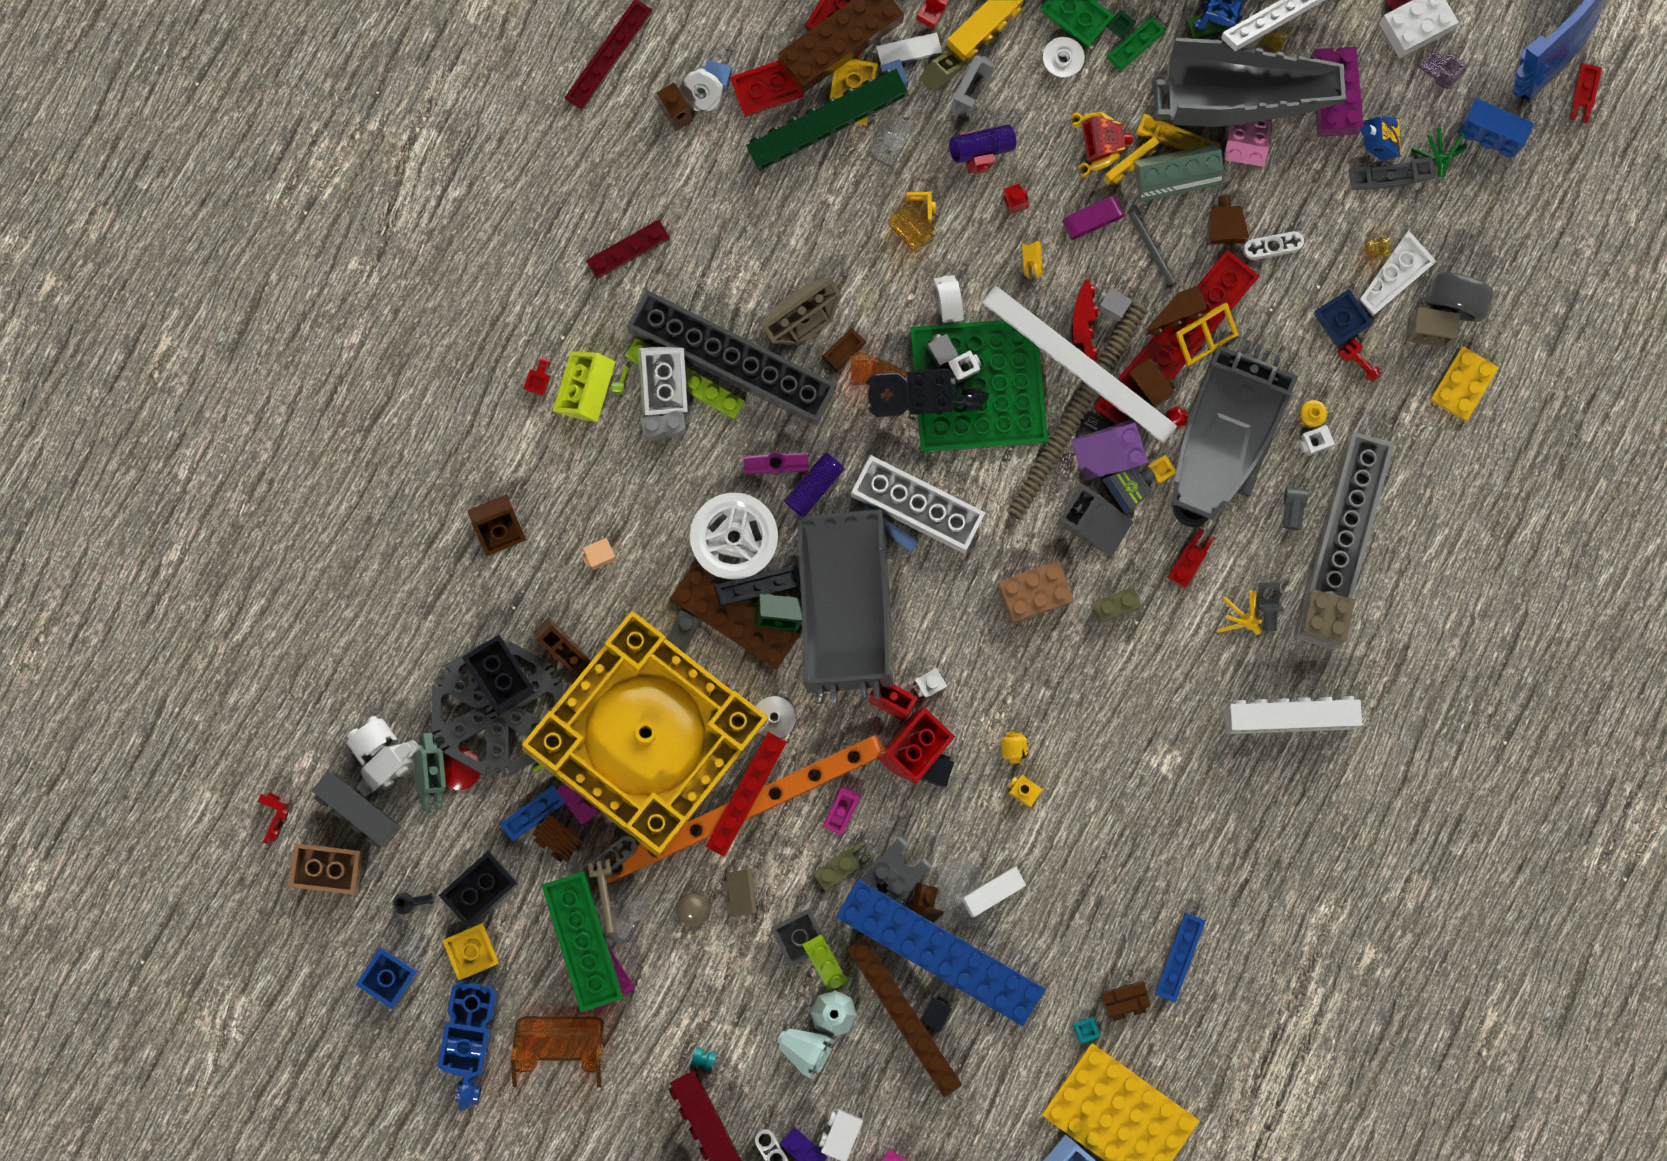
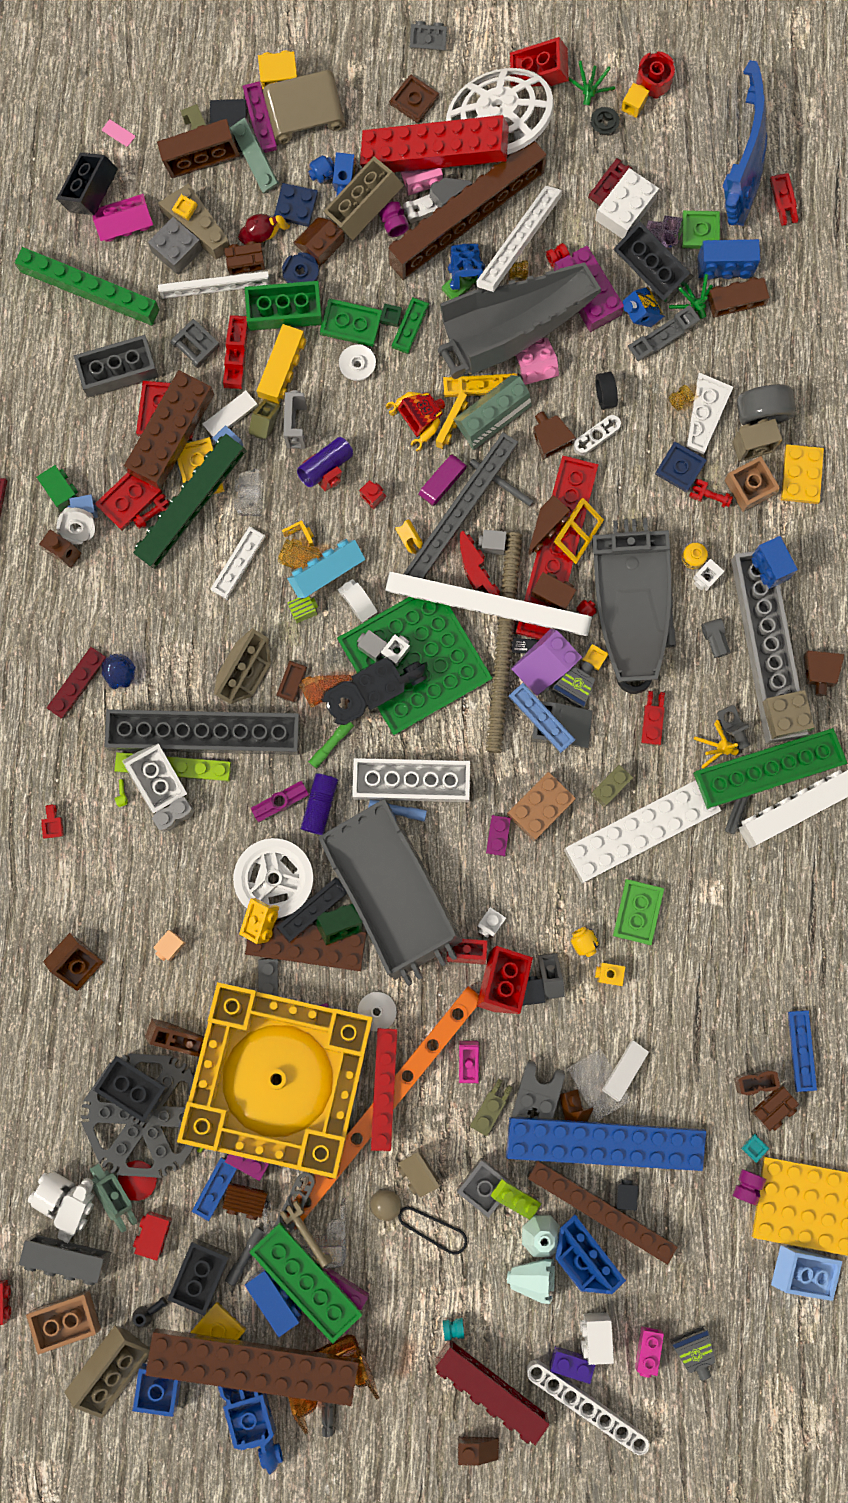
camera: 15 degrees left, 0 degrees up
neon yellow slope [553,351,616,422] -> none
none -> green brick [36,465,79,512]
none -> dark tan slope [64,1325,150,1418]
none -> clear blue hair [101,653,136,689]
none -> red hinge [133,494,170,529]
none -> red brick [133,1211,173,1261]
none -> reddish brown brick [145,1328,358,1406]
none -> white tile [210,526,266,600]
none -> dark grey piece [225,1226,266,1286]
none -> yellow bracket [239,898,279,944]
none -> blue brick [245,1268,303,1337]
none -> medium azure brick [287,539,366,598]
none -> lime brick [287,596,318,624]
none -> bright green piece [308,722,354,769]
none -> dark grey axle [322,1402,333,1437]
none -> black piece [398,1206,467,1255]
none -> dark grey plate [403,432,518,579]
none -> magenta plate [486,815,511,857]
none -> medium blue tile [509,683,575,753]
none -> dark grey slope [538,953,565,999]
none -> red wheel [545,243,570,268]
none -> blue wedge [555,1215,626,1294]
none -> white brick [564,780,721,884]
none -> black tyre [595,372,618,410]
none -> black brick [613,221,694,304]
none -> bright green plate [613,879,664,946]
none -> bright green plate [682,210,720,249]
none -> green plate [693,728,848,809]
none -> reddish brown brick [708,277,770,318]
none -> medium nougat brick [724,456,780,512]
none -> dark grey axle [725,796,749,834]
none -> magenta wheel [732,1169,767,1206]
none -> reddish brown brick [734,1070,780,1095]
none -> blue brick [752,536,798,589]
none -> reddish brown torso [803,650,844,696]

